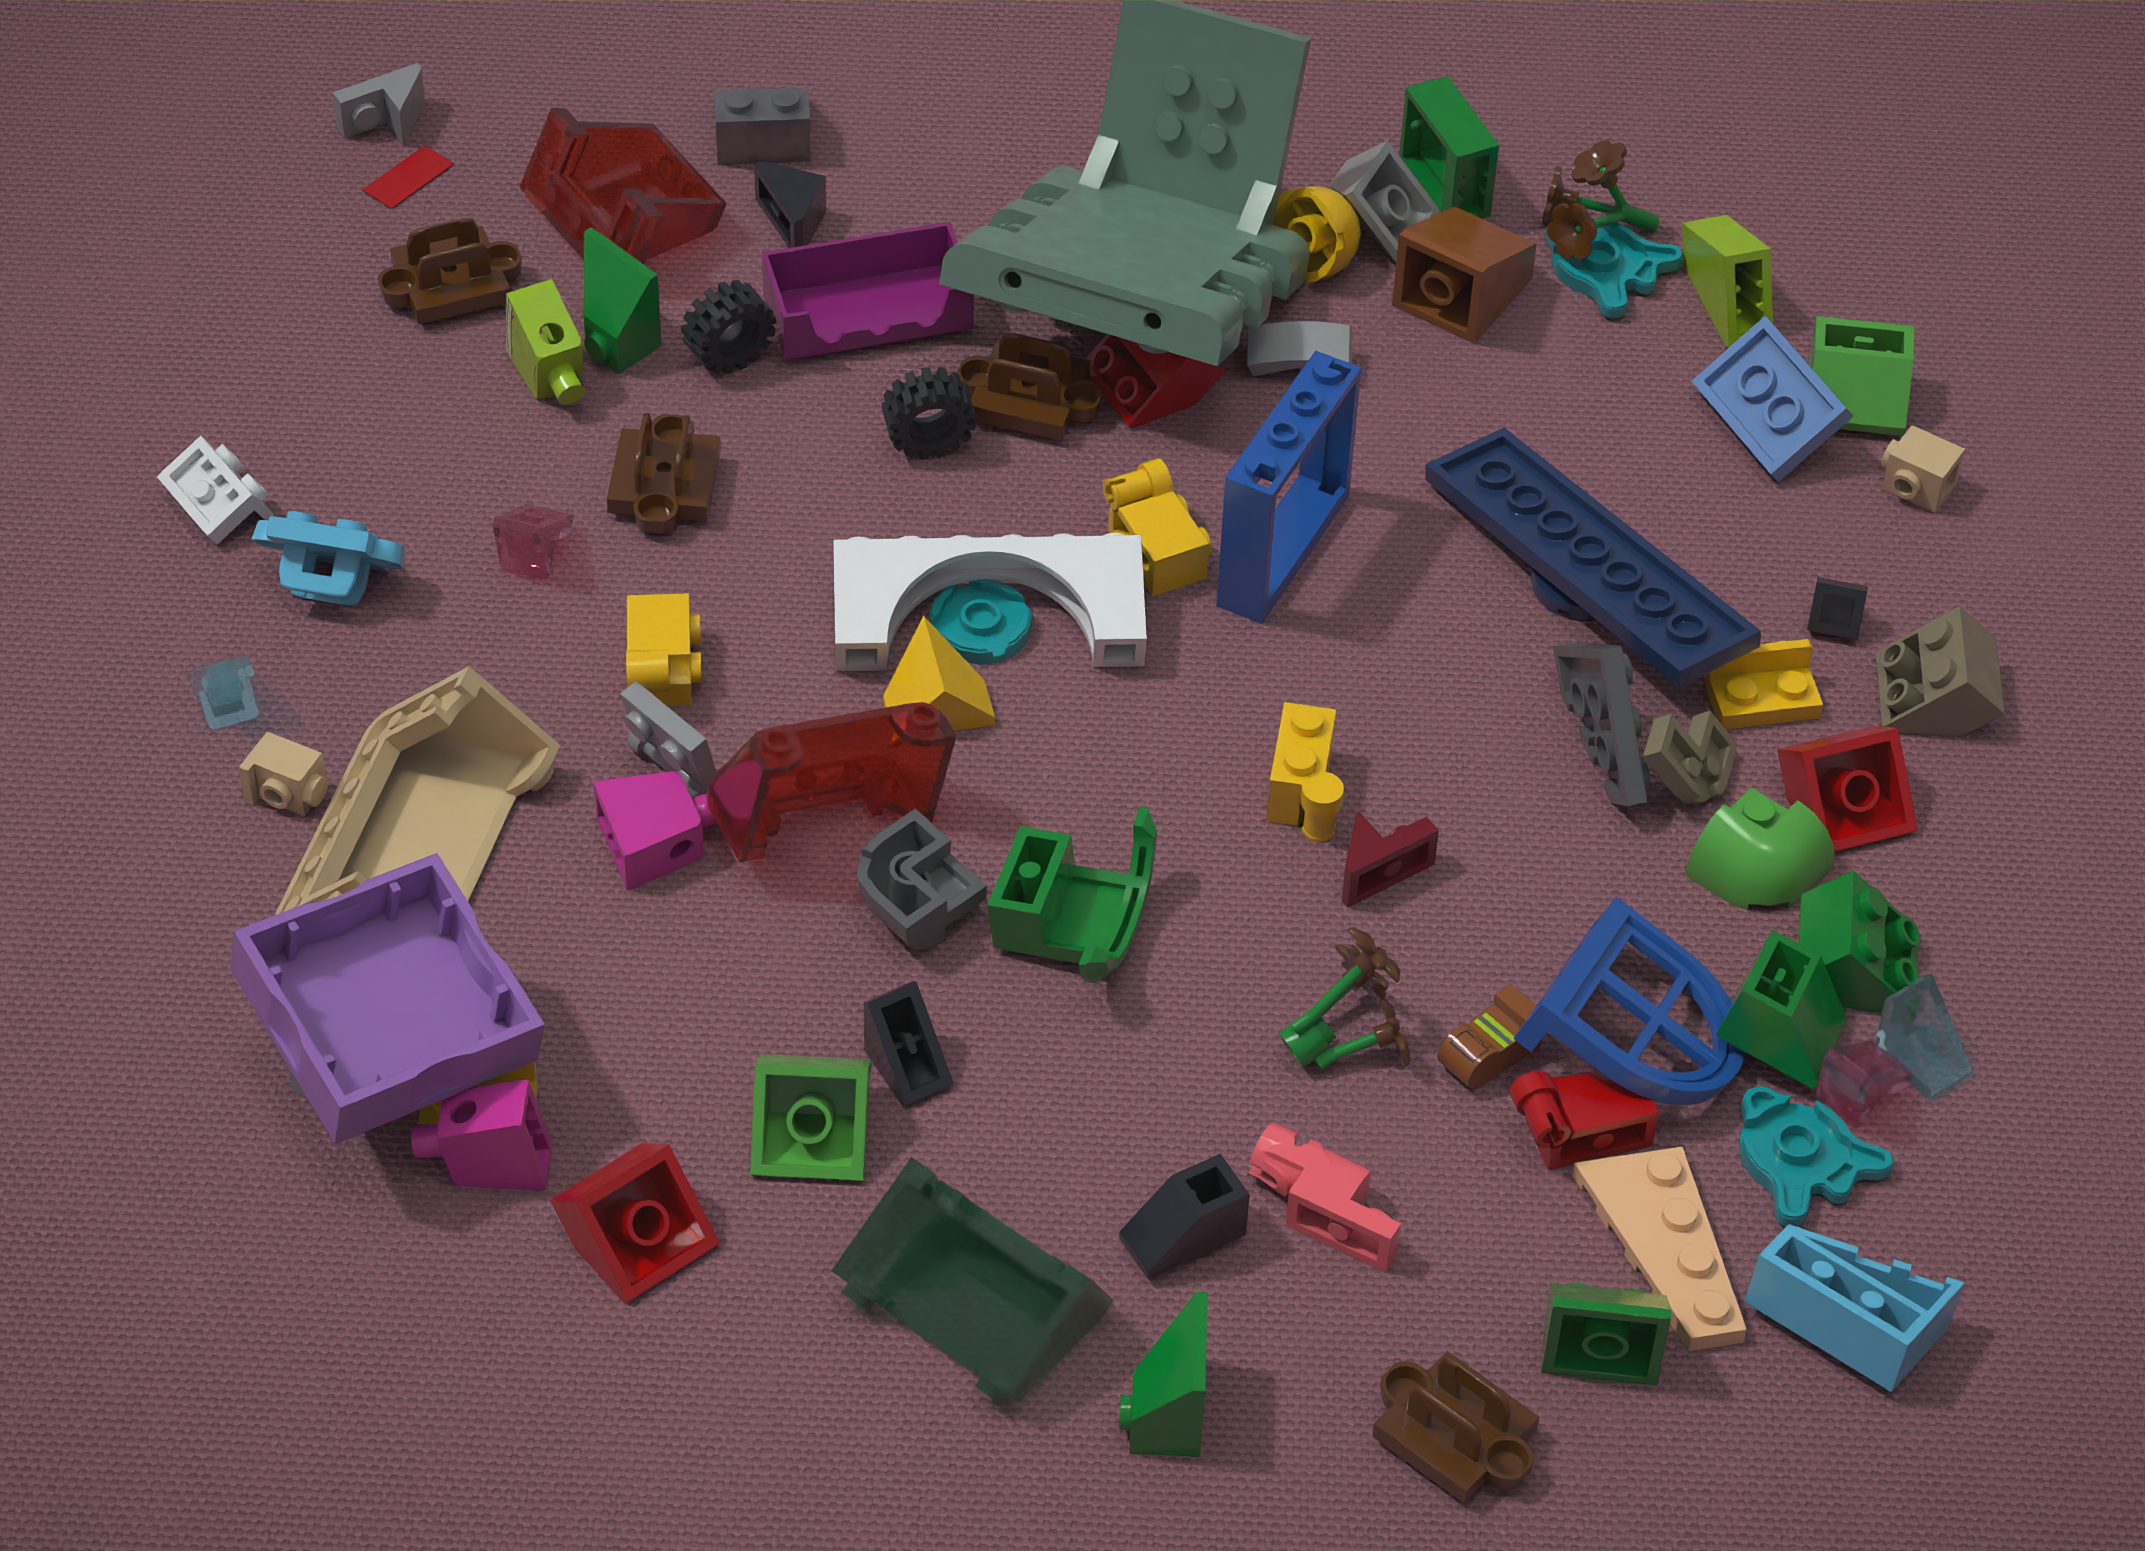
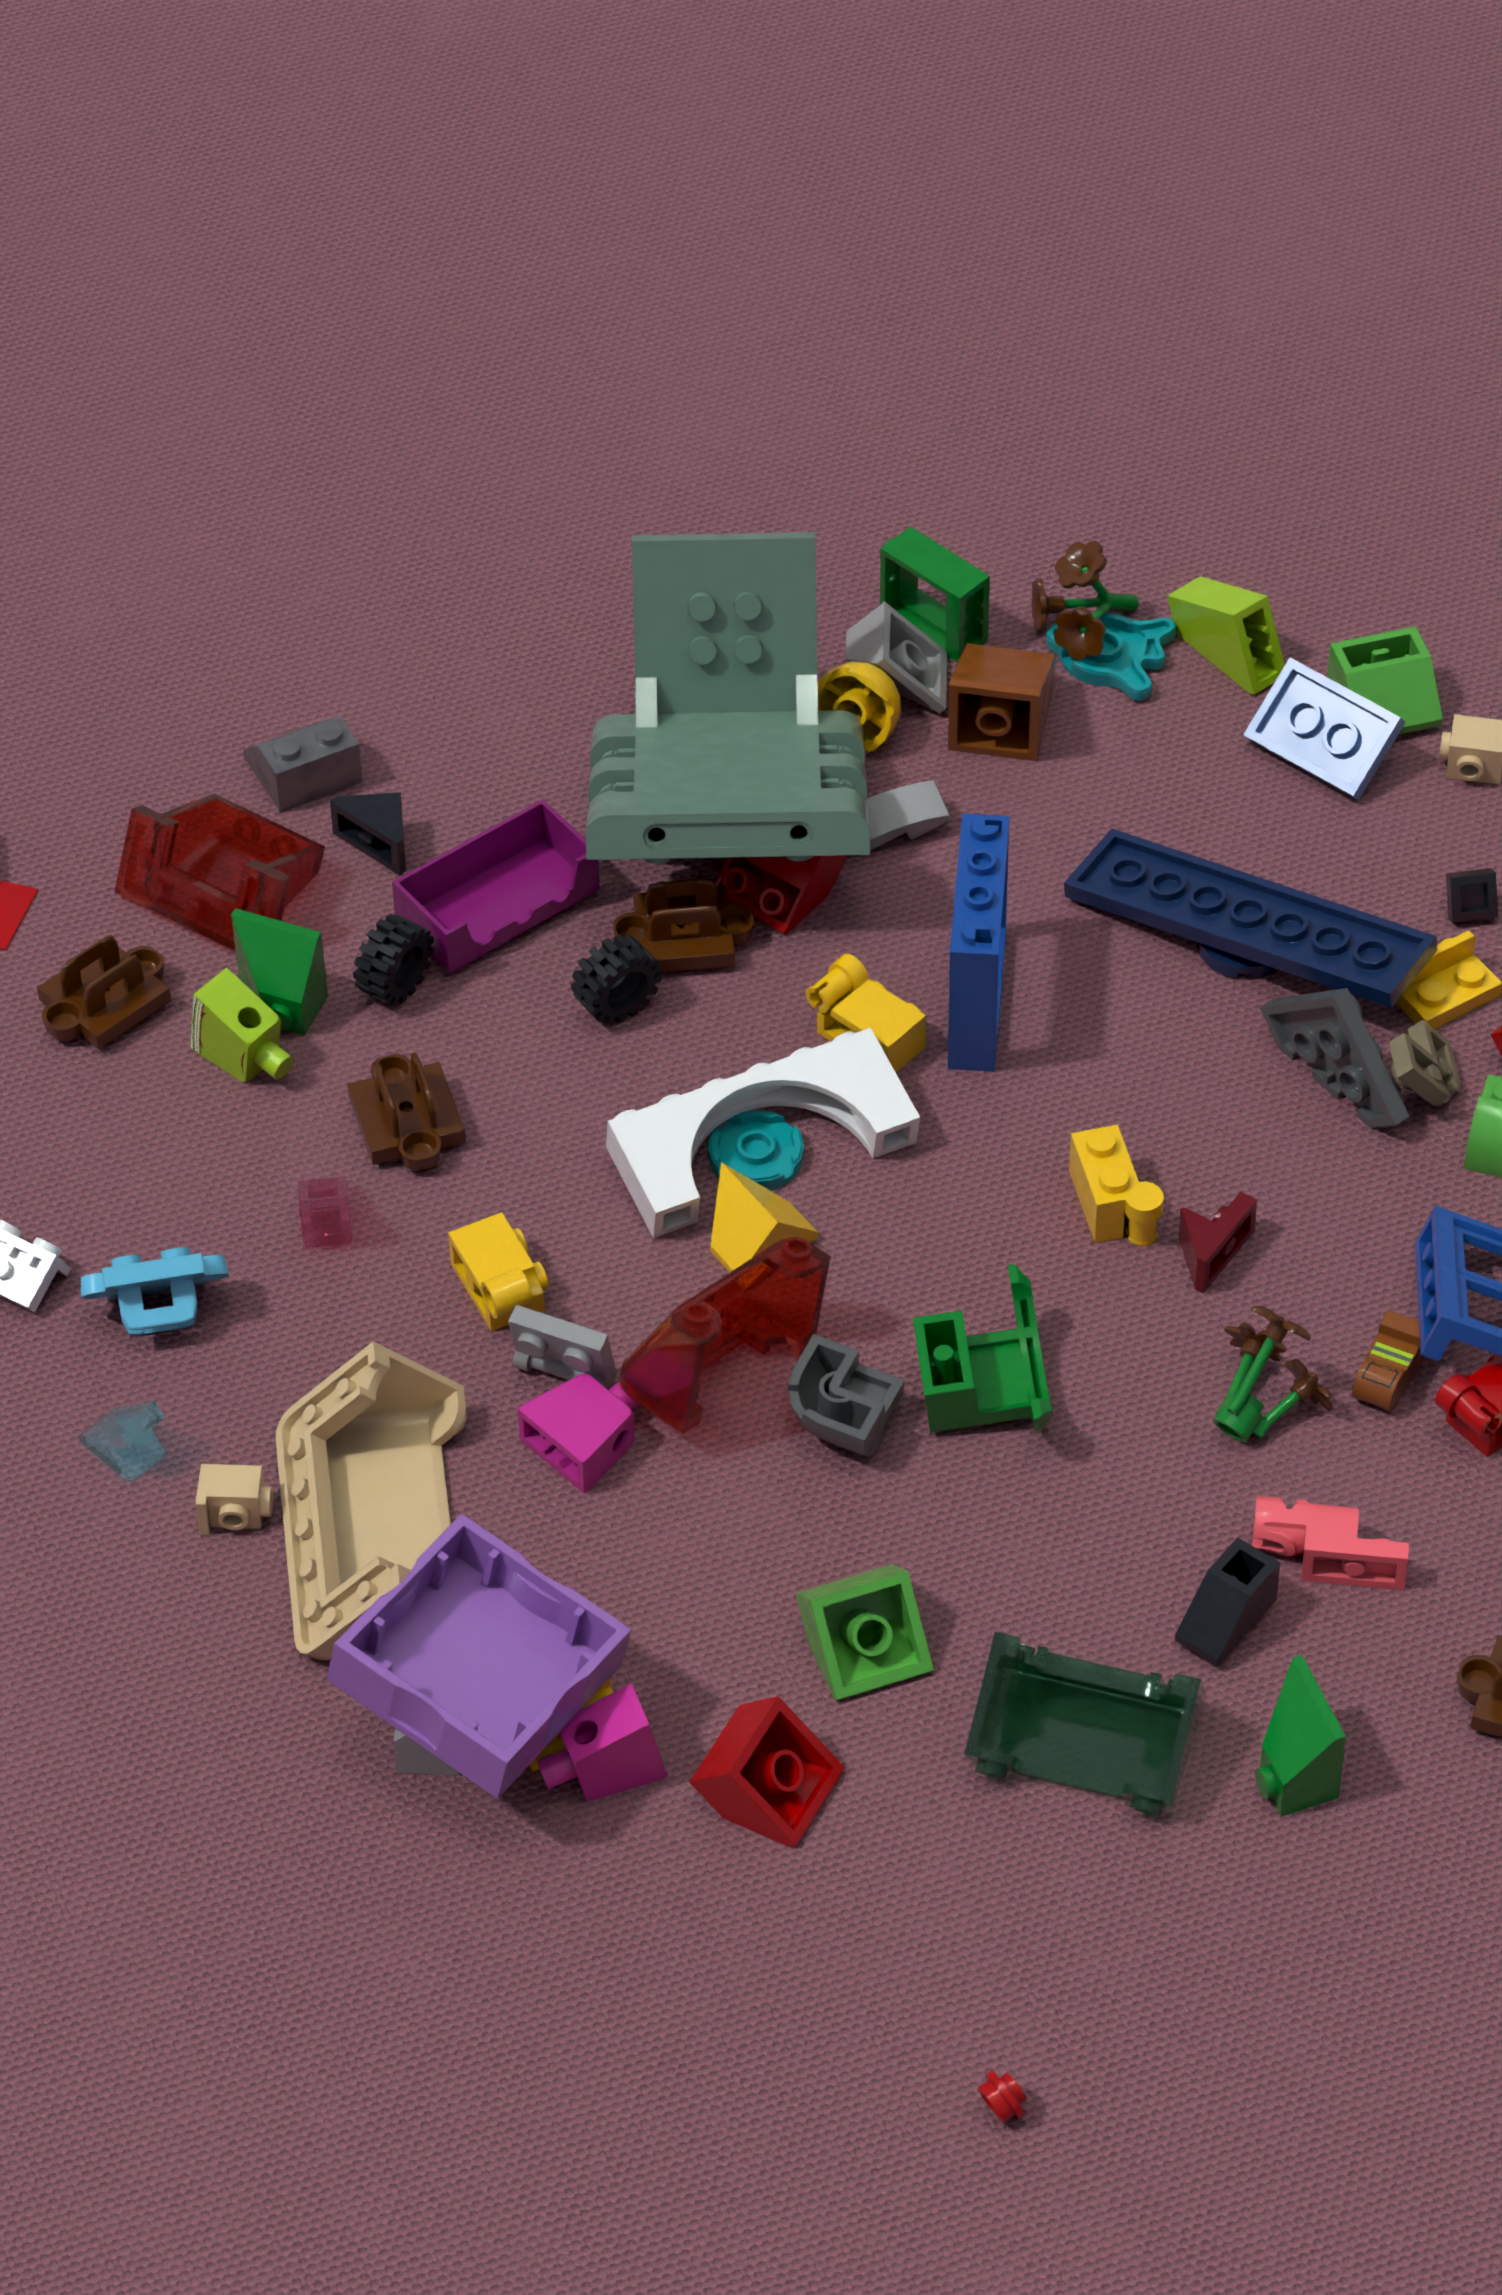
camera: 20 degrees left, 0 degrees up
black slope [864,981,954,1106] -> none

